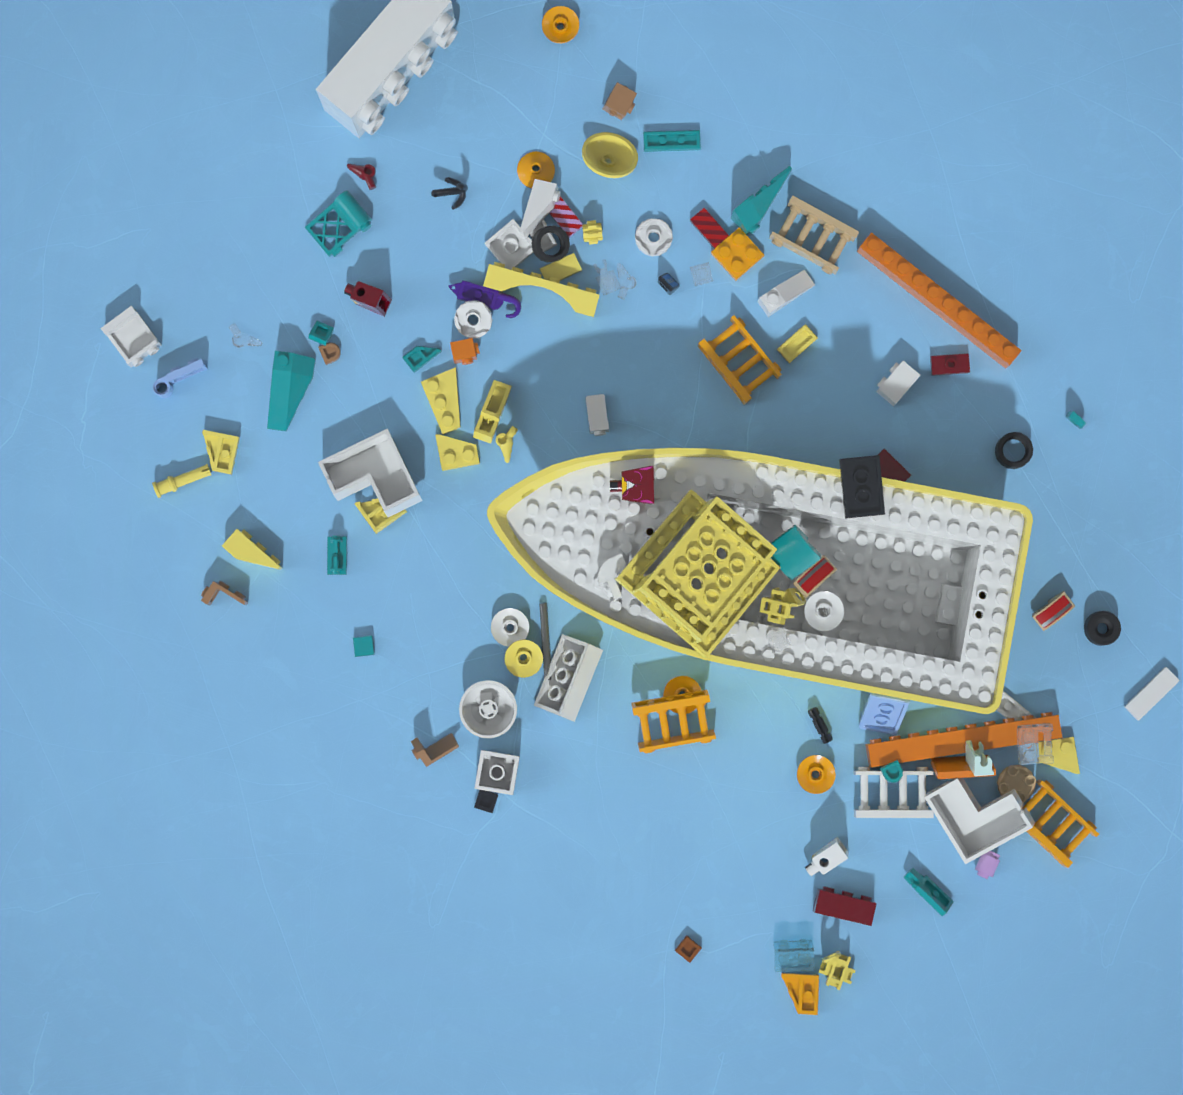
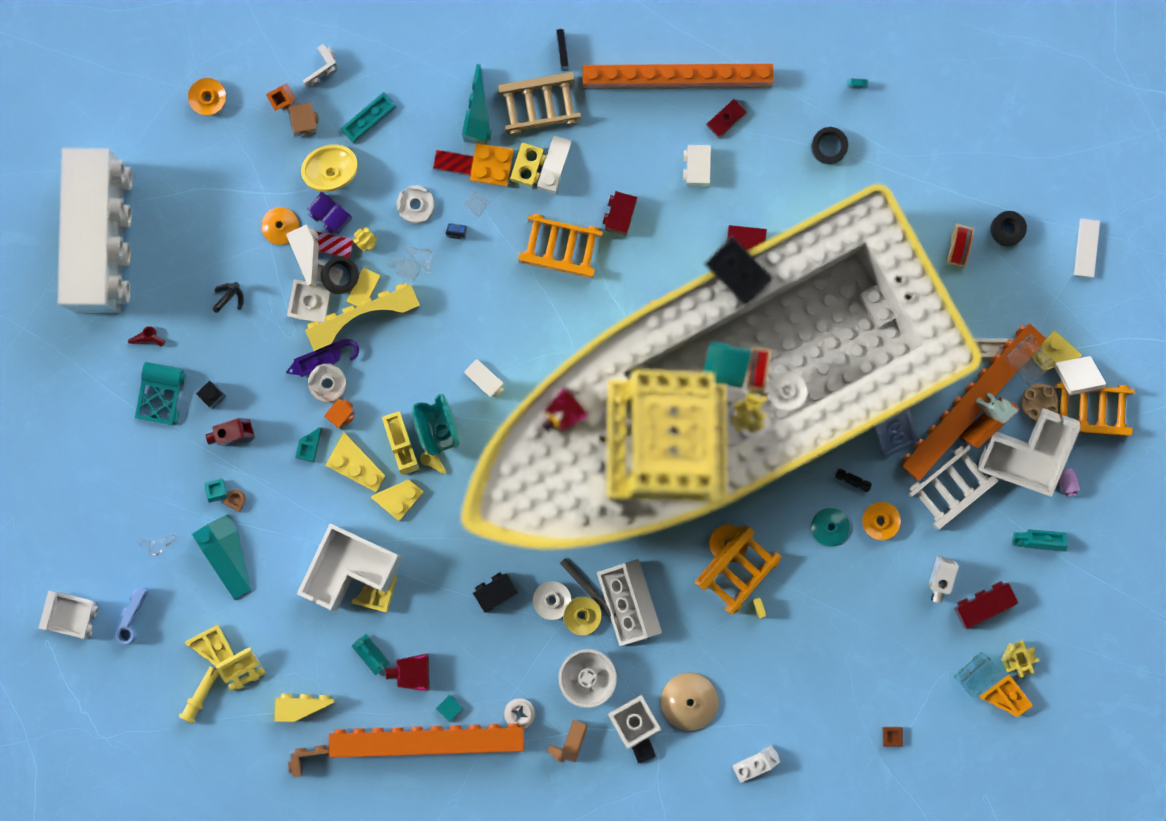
camera: 35 degrees left, 0 degrees up
light yellow tile [777,324,818,364] -> none
teal tile [880,760,903,783] -> none
none -> black brick [196,380,226,409]
none -> light yellow plate [216,647,266,692]
none -> orange brick [266,83,296,111]
none -> white bracket [303,44,338,87]
none -> dark purple brick [307,192,352,234]
none -> orange brick [329,723,525,758]
none -> dark red torso [385,653,430,691]
none -> teal animal [411,394,460,456]
none -> black brick [473,572,518,613]
none -> white gear [504,698,535,729]
none -> light yellow brick [510,143,546,188]
none -> black tile [556,29,568,71]
none -> dark red brick [602,191,638,236]
none -> tan dish [661,673,719,731]
none -> white bracket [732,745,780,782]
none -> light yellow tile [752,598,766,618]
none -> teal dish [811,508,850,546]
none -> white tile [1054,356,1106,395]

